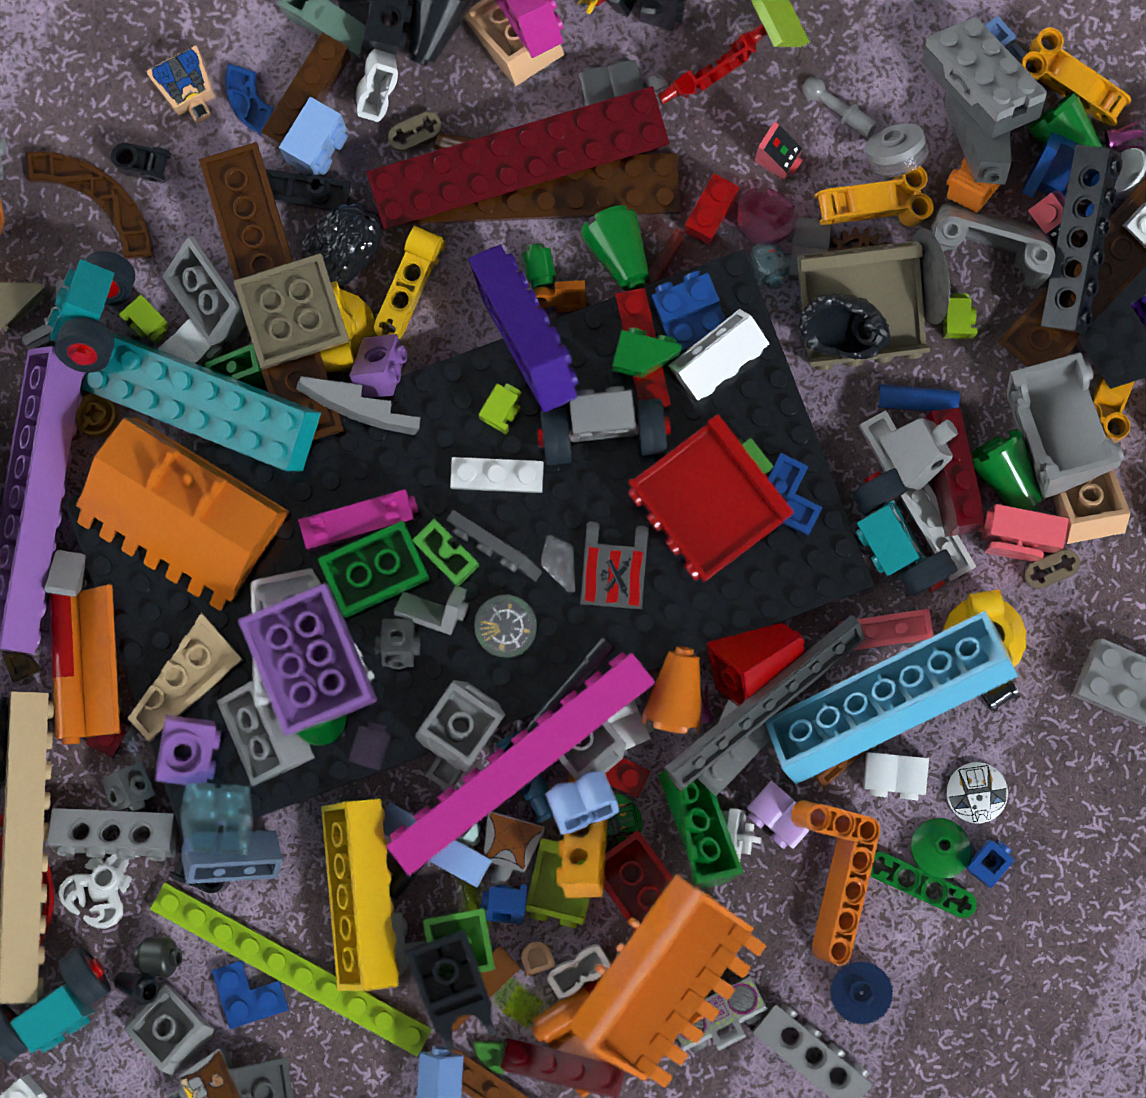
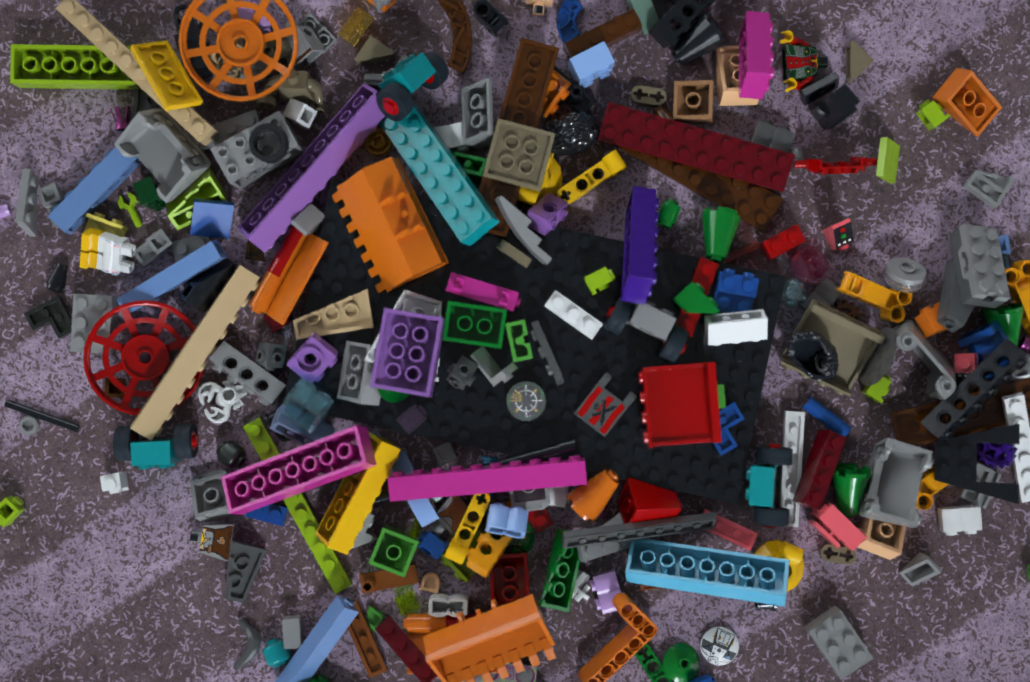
camera: 30 degrees right, 5 degrees up
black cone [114,972,159,1005] -> none
lime brick [119,294,170,343] -> none
white brick [356,49,398,122] -> none
black brick [405,928,496,1052] -> none
light grey slope [415,680,505,772] -> none
orange plate [534,280,586,312] -> none
clear piece [541,535,575,592] -> none
light grey pin [802,77,878,138] -> none
white brick [863,752,929,800] -> none
light grey torso [880,418,958,490] -> none
none -> dark pink brick [221,425,377,515]
none -> yellow piece [444,493,491,565]
none -> dark tan beam [496,239,532,268]
none -> orange bracket [542,70,572,118]
none -> medium nougat slope [673,80,715,124]

